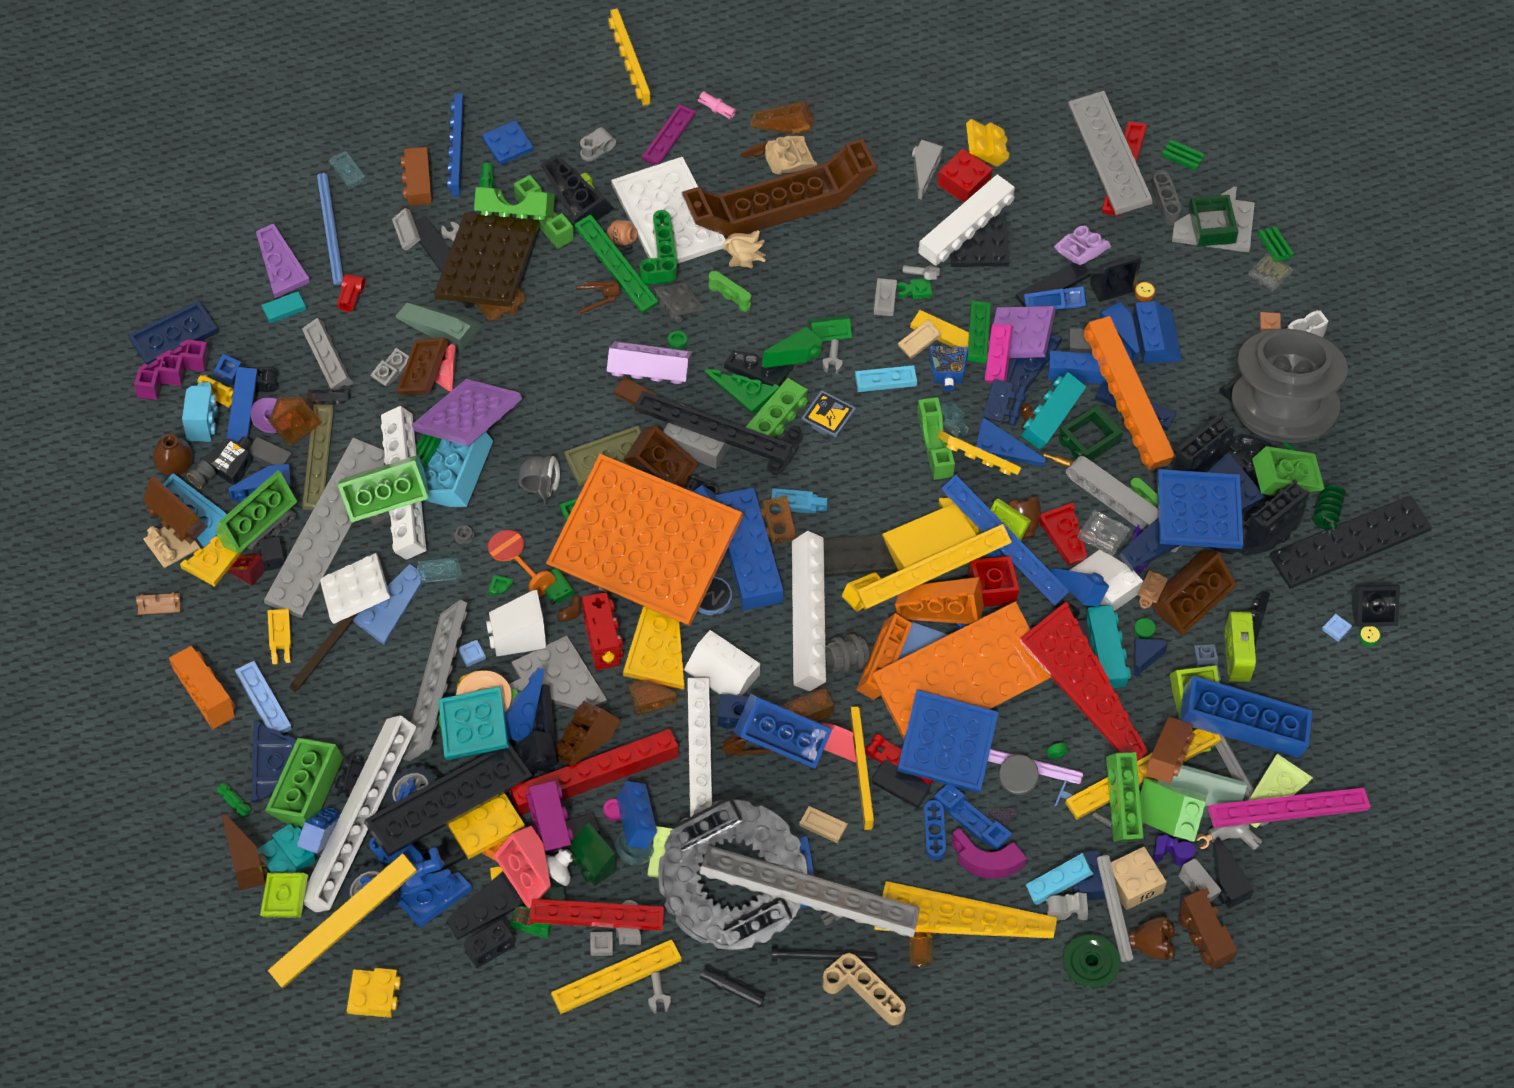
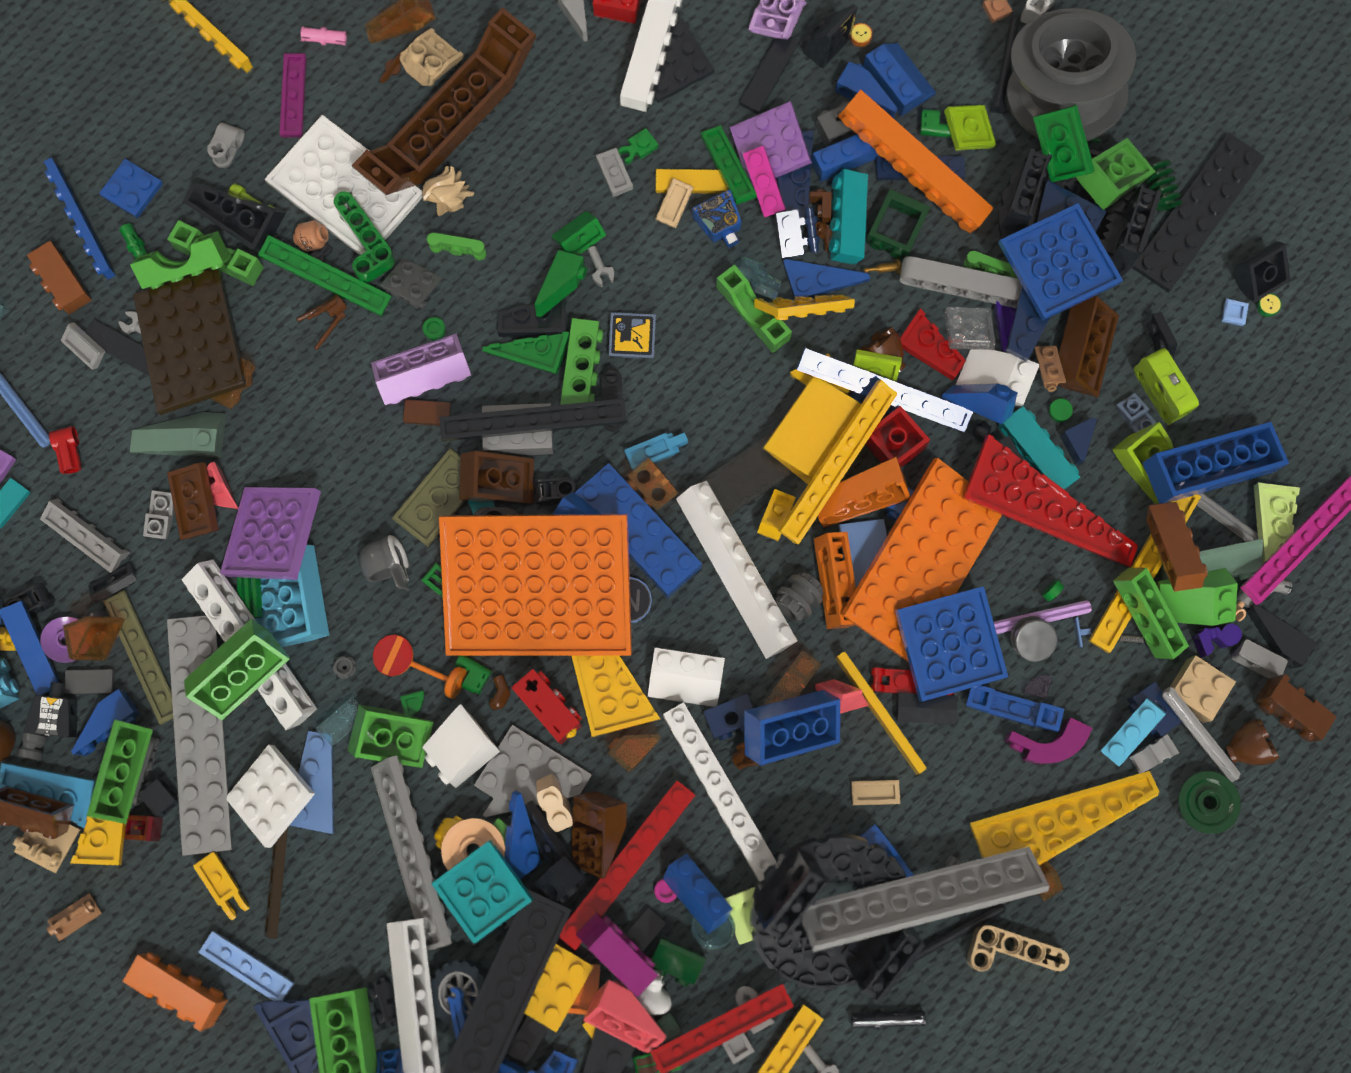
camera: 30 degrees left, 20 degrees up
light blue tile [458,640,486,667] -> none
medium azure plate [855,365,917,392] -> none
light grey bar [903,265,940,280] -> none
blue beam [924,800,946,860] -> none
blue slope [1024,286,1087,311] -> none
none -> bright green slope [348,705,434,768]
none -> tan brick [536,774,572,832]
none -> reddish brown bracket [809,189,832,225]
none -> green piece [920,107,952,138]
none -> lime tile [944,105,996,150]
none -> green plate [1033,105,1095,182]

